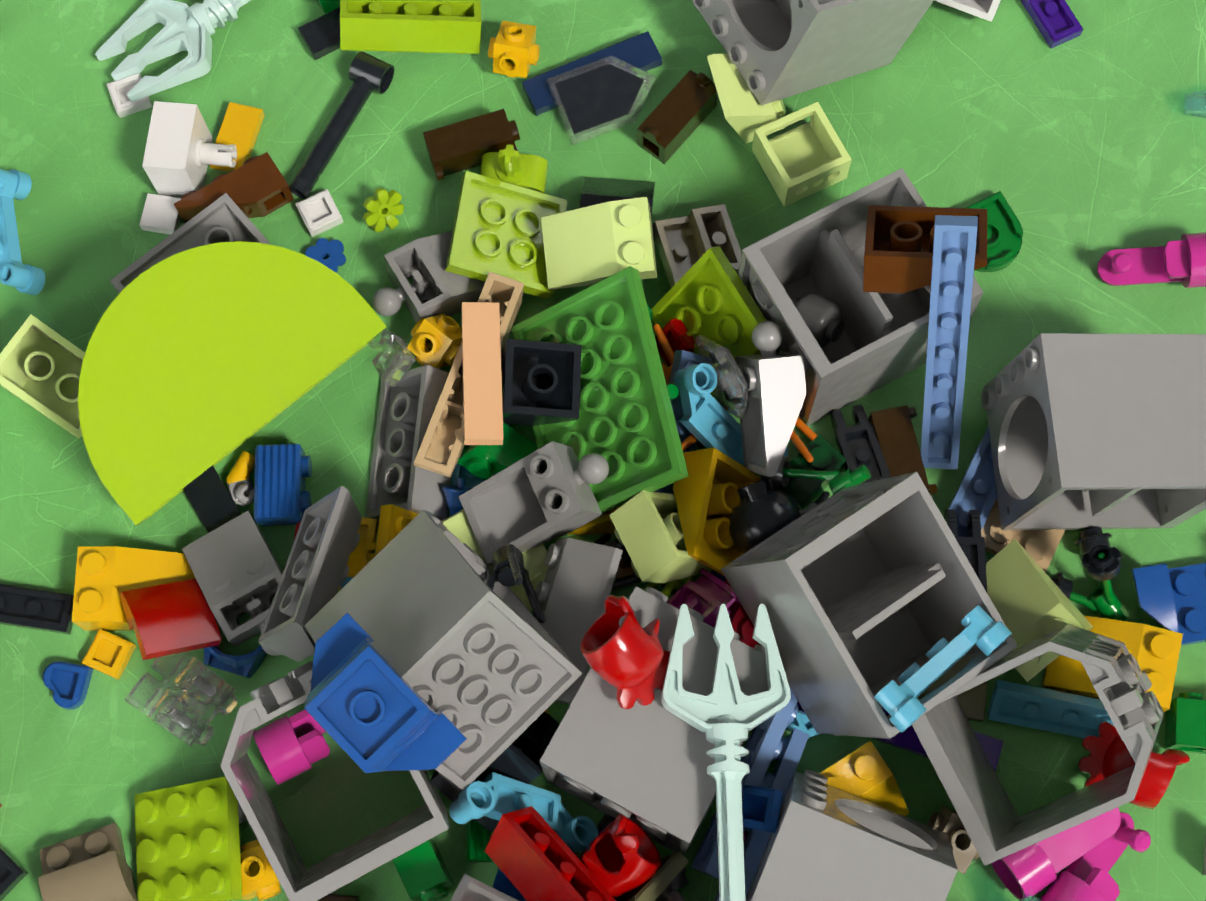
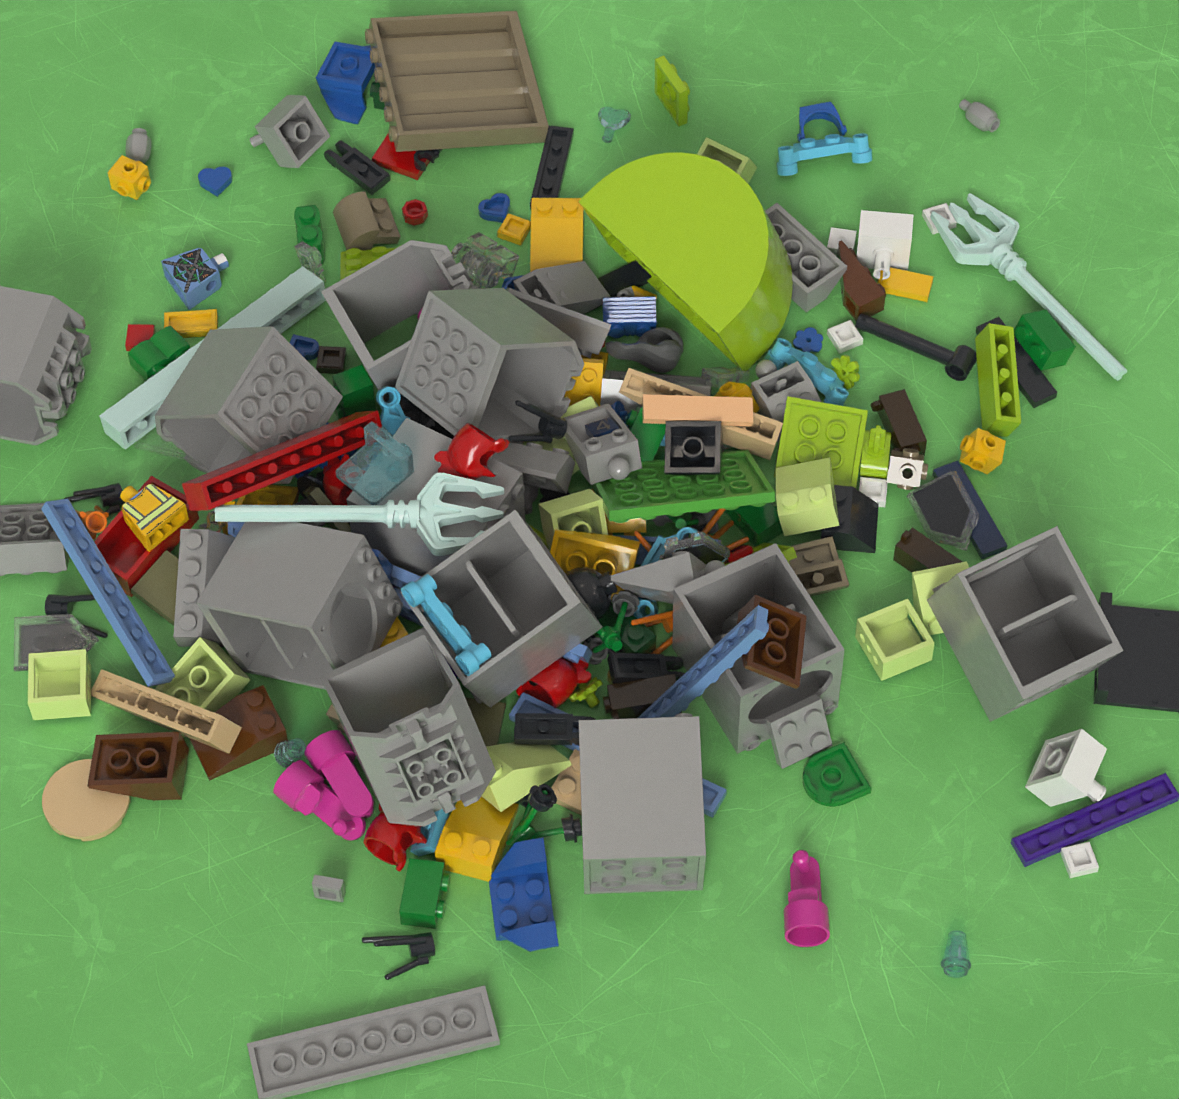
camera: 90 degrees right, 15 degrees down
red slope [120,578,222,660] -> none
blue piece [304,613,467,773] -> none
none -> clear light blue bracket [336,421,414,505]
none -> red tile [402,199,428,226]
none -> dark blue tile [585,417,620,438]
none -> dark grey piece [605,327,684,373]
none -> medium azure plate [763,338,849,406]
none -> white tile [859,477,888,508]
none -> brick [887,448,928,490]

